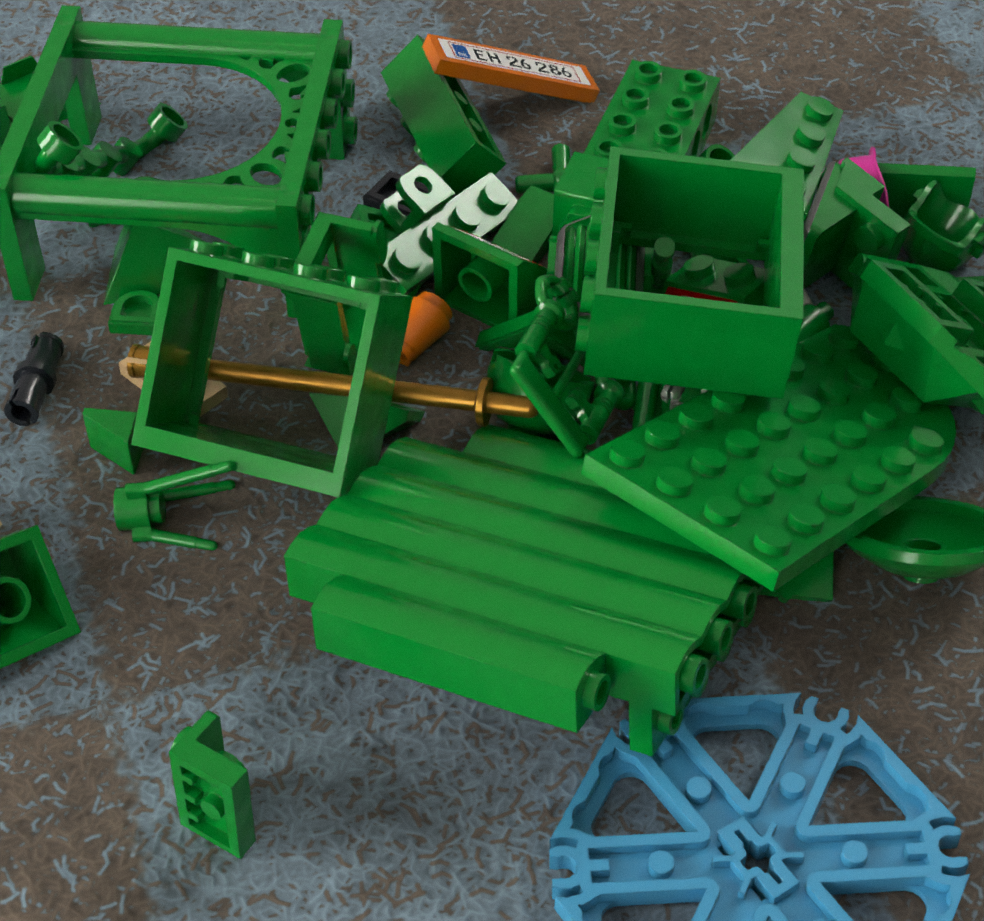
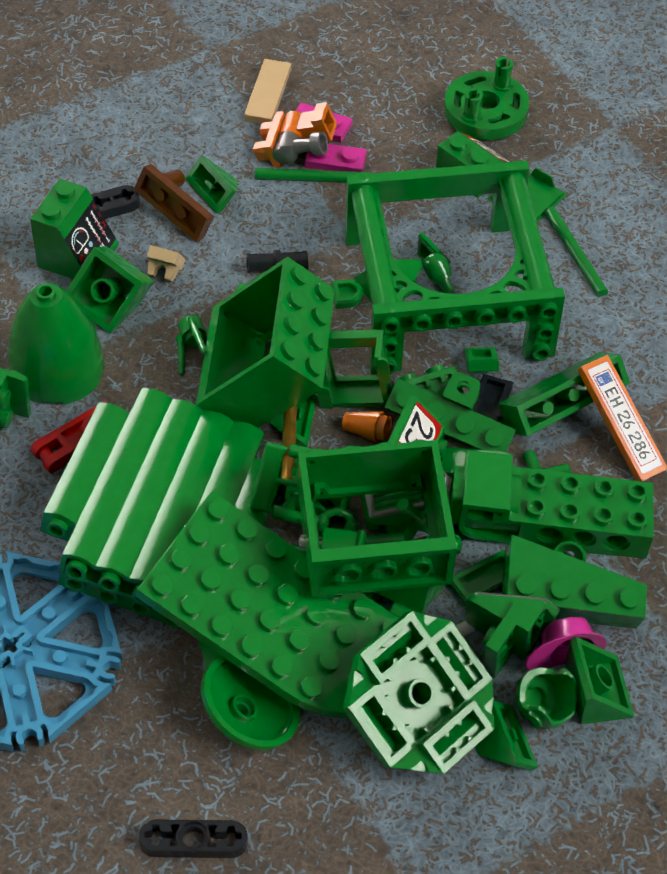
camera: 75 degrees right, 5 degrees up
green bar [34,103,188,177] -> none
none -> green cylinder [8,283,104,405]
none -> red plate [30,401,106,474]
none -> green tile [464,347,499,372]
none -> green bar [545,207,608,297]

